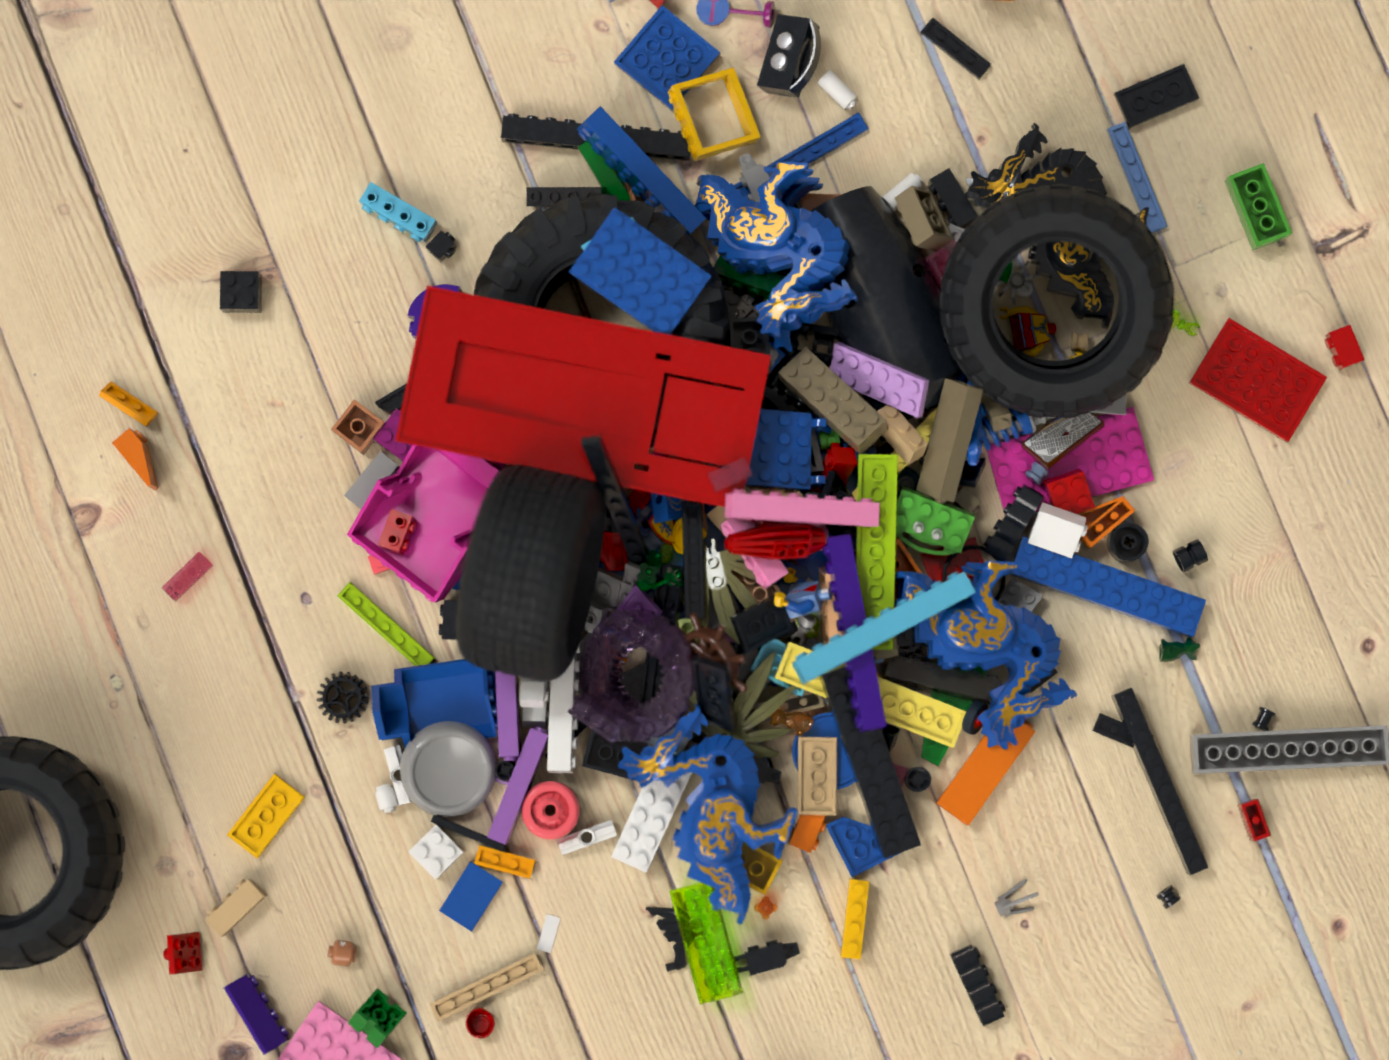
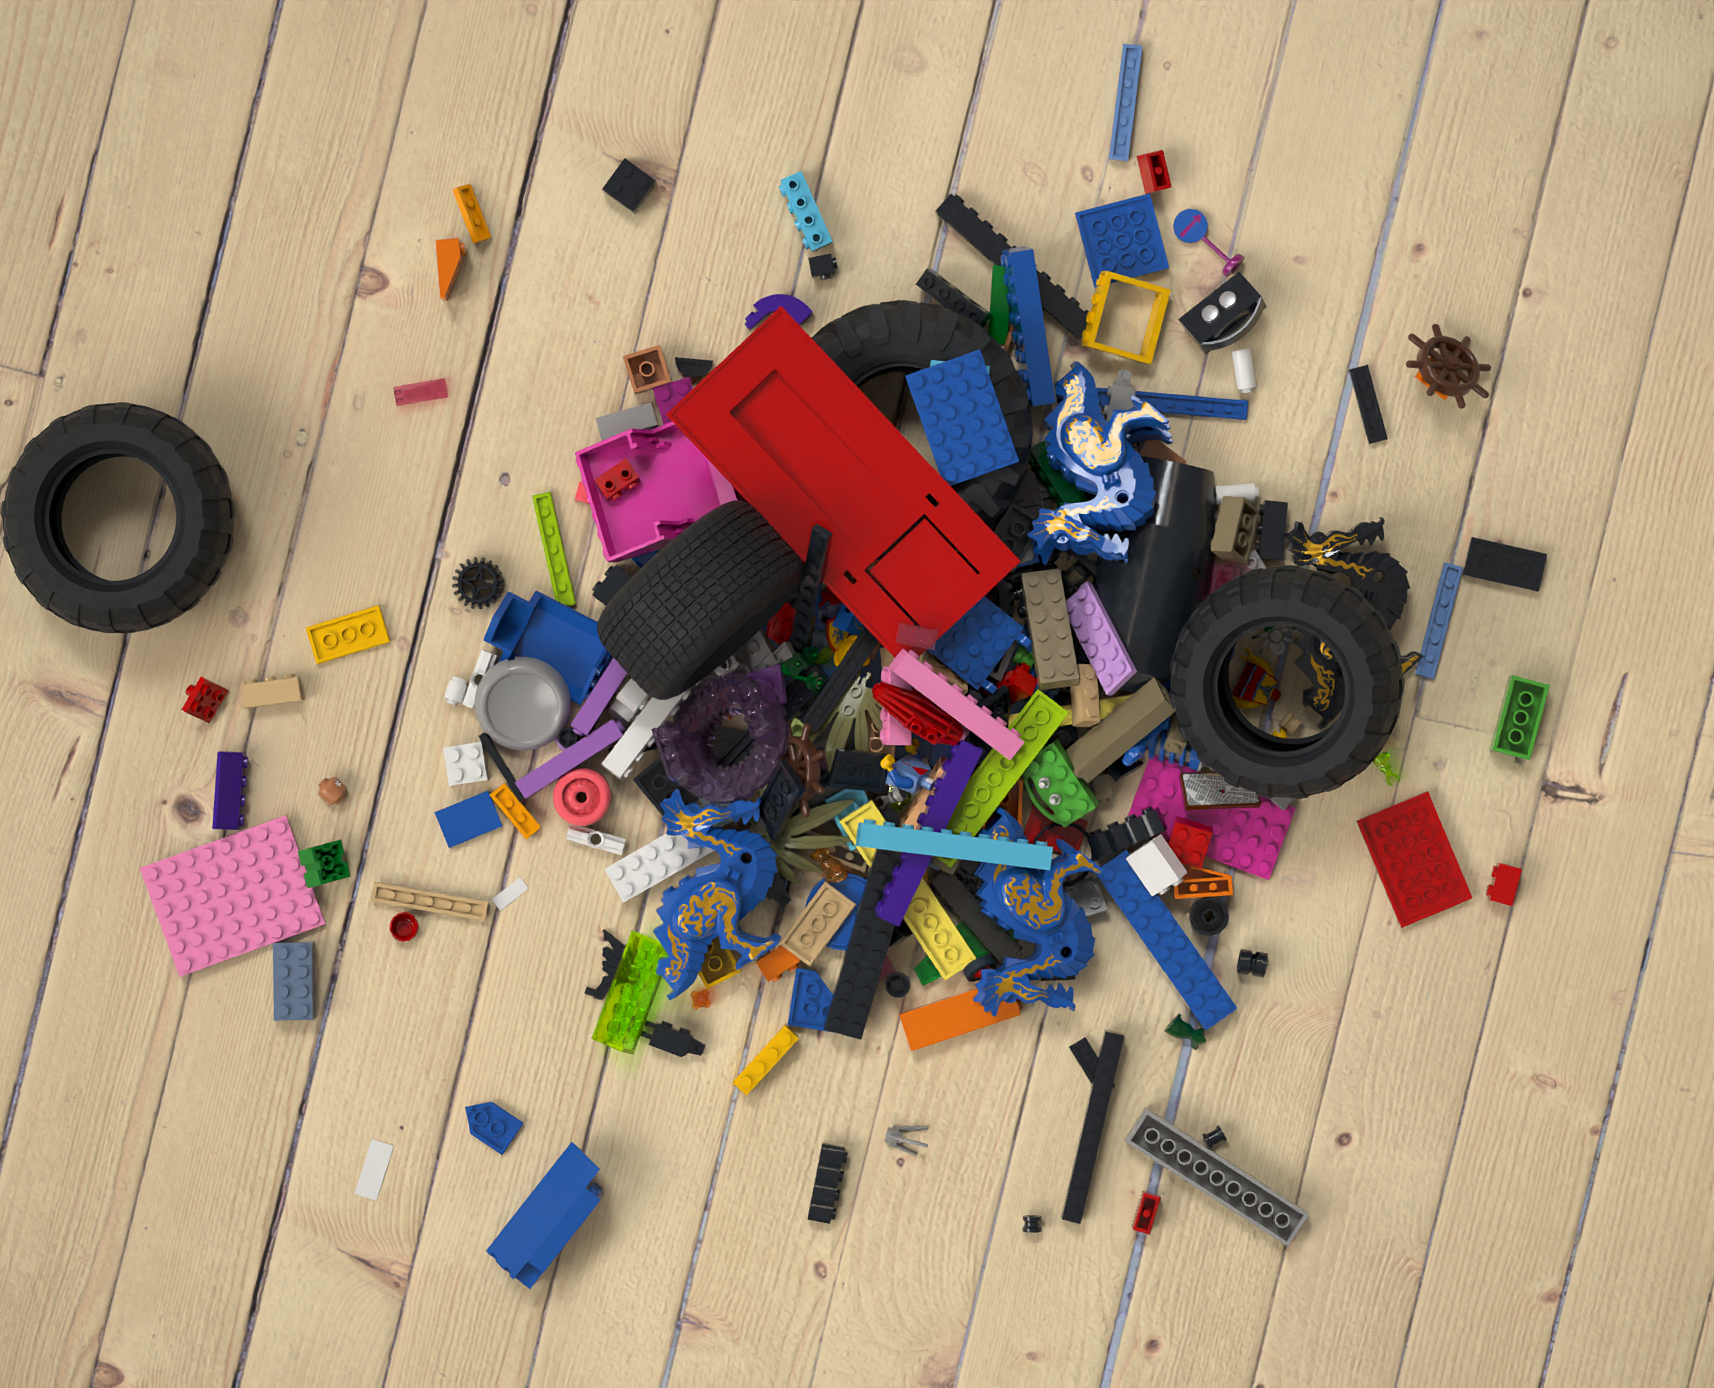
camera: 30 degrees right, 5 degrees up
sand blue wheel [1025,462,1049,485] -> none

